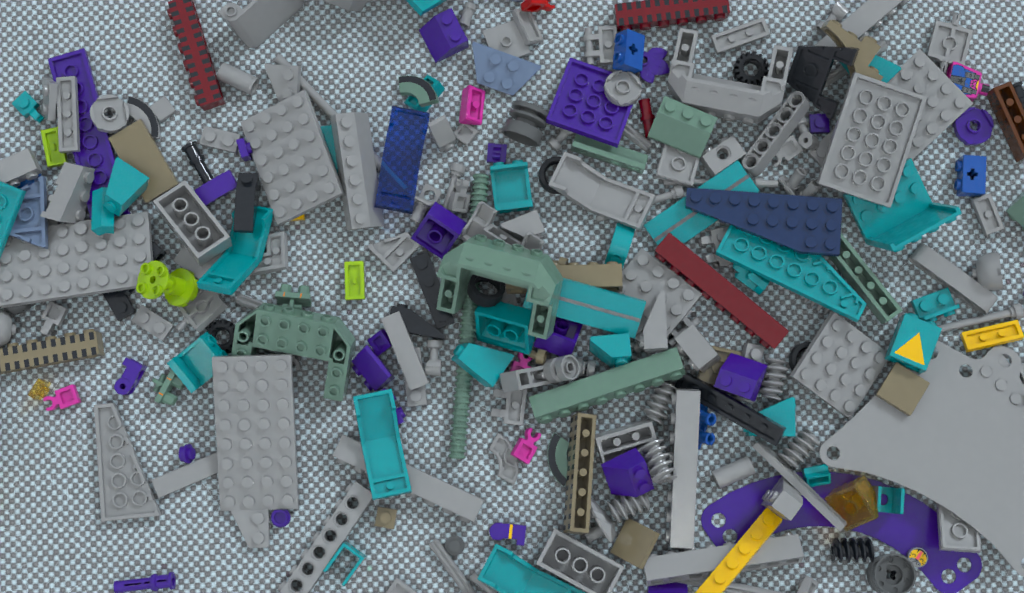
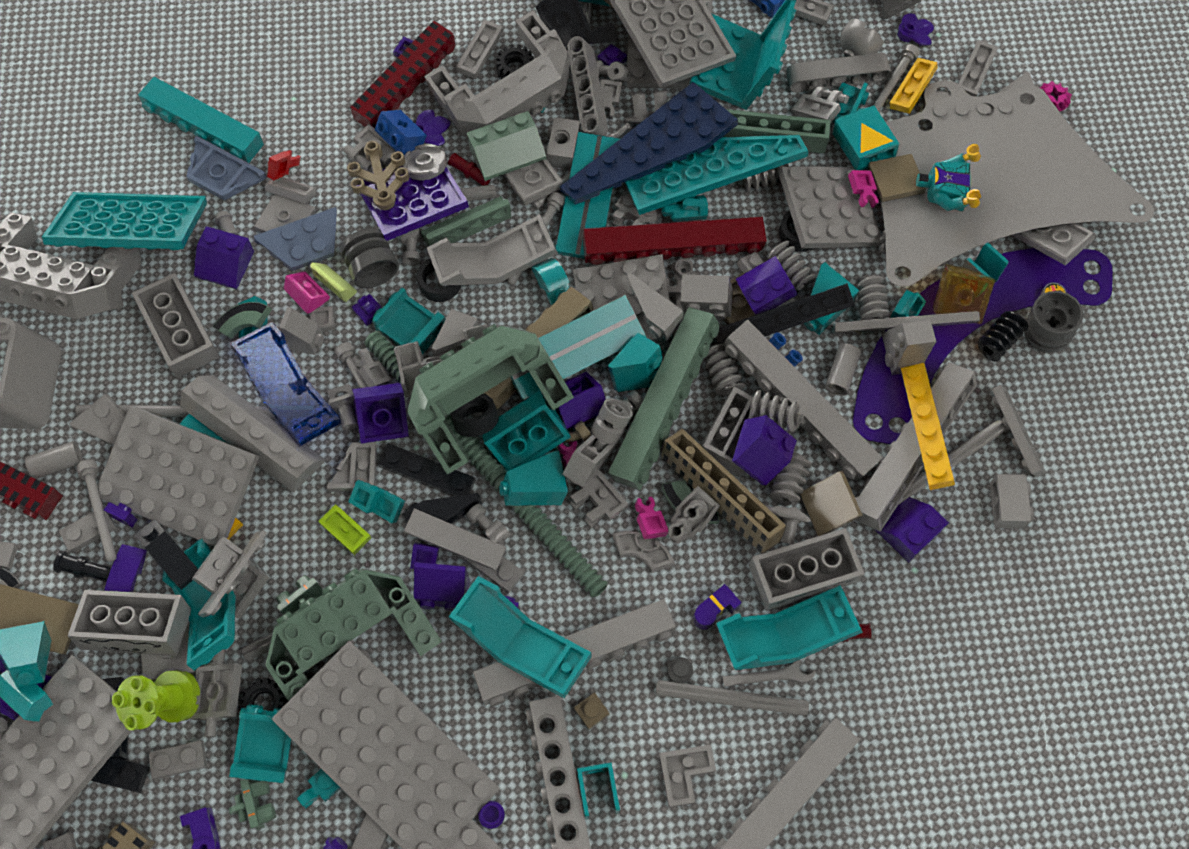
camera: 50 degrees left, 15 degrees down
none -> light grey piece [76,460,116,562]
none -> light grey brick [132,273,220,378]
none -> light grey bracket [192,530,267,618]
none -> teal plate [297,769,341,809]
none -> yellowish green slope [310,262,357,302]
none -> dark tan plant [347,141,409,210]
none -> teal slope [348,480,405,524]
none -> light grey connector [667,486,721,544]
none -> light grey plate [671,259,696,281]
none -> light grey plate [792,85,849,124]
none -> dark pink plate [848,170,878,208]
none -> torso [916,144,981,211]

